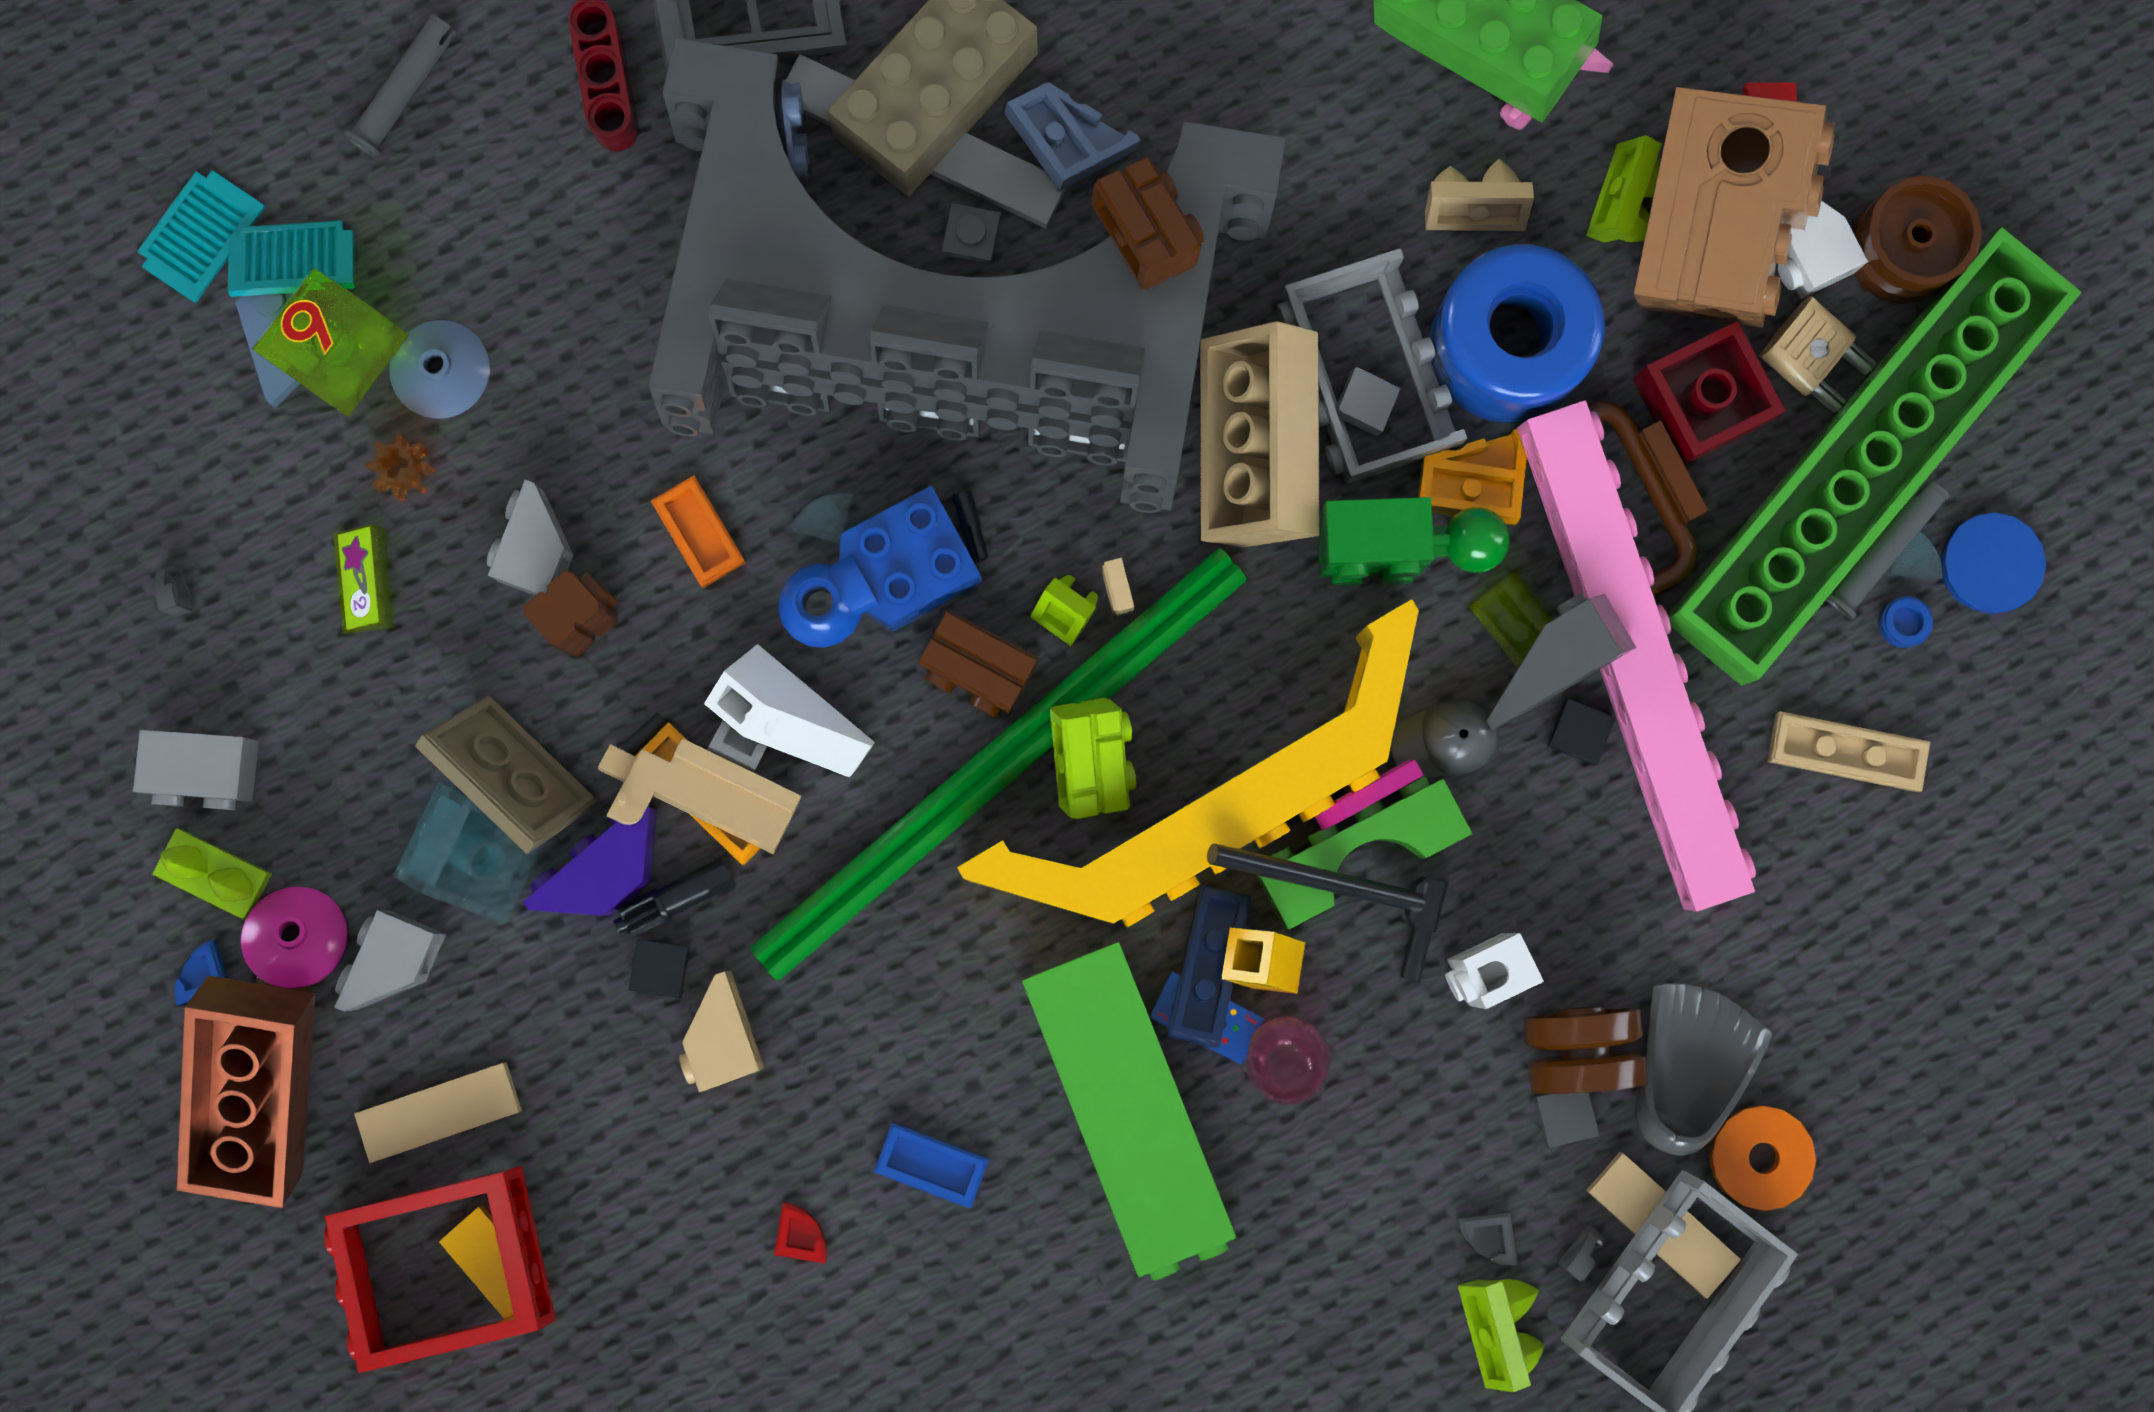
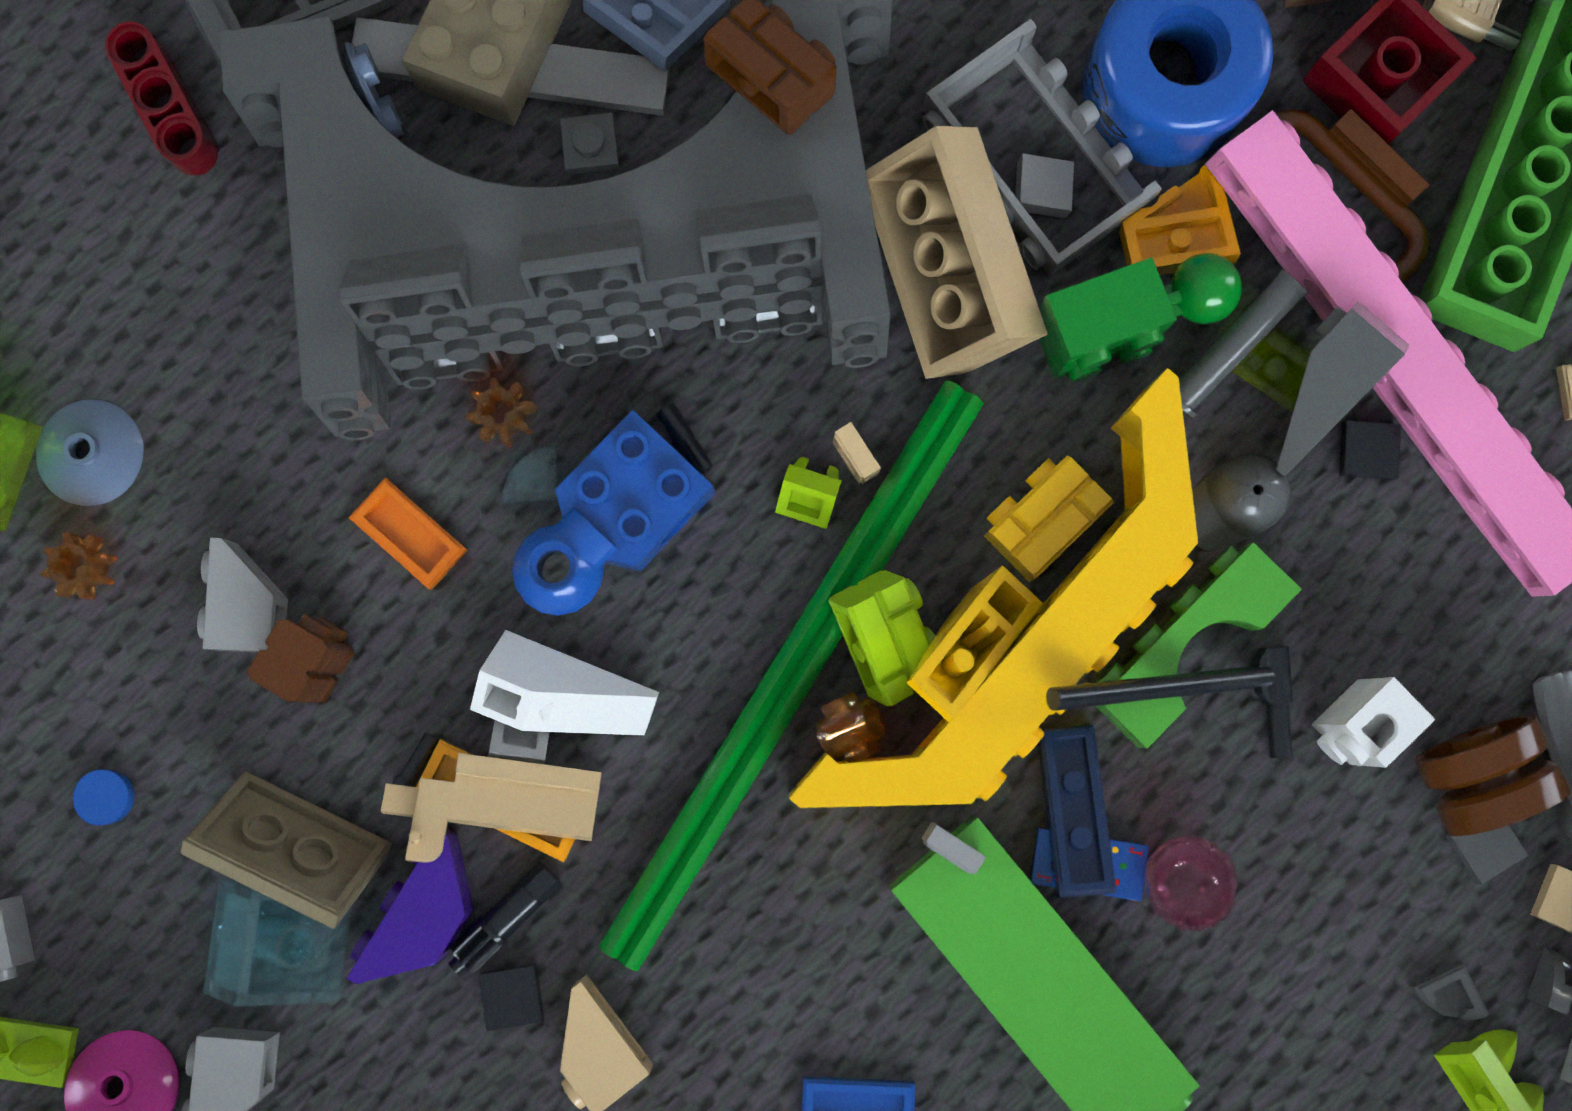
camera: 15 degrees left, 0 degrees up
slope [333,524,394,634] -> none
reddish brown brick [918,610,1039,718] -> none
yellow brick [1222,927,1305,994] -> none
dark pink tile [1315,759,1423,831] -> none
none -> blue tile [73,769,134,825]
none -> clear orange gear [466,377,537,448]
none -> clear orange gear [816,692,886,763]
none -> yellow slope [906,565,1043,722]
none -> light grey tile [922,822,986,875]
none -> yellow brick [984,455,1114,582]
none -> dark grey pin [1179,269,1308,418]

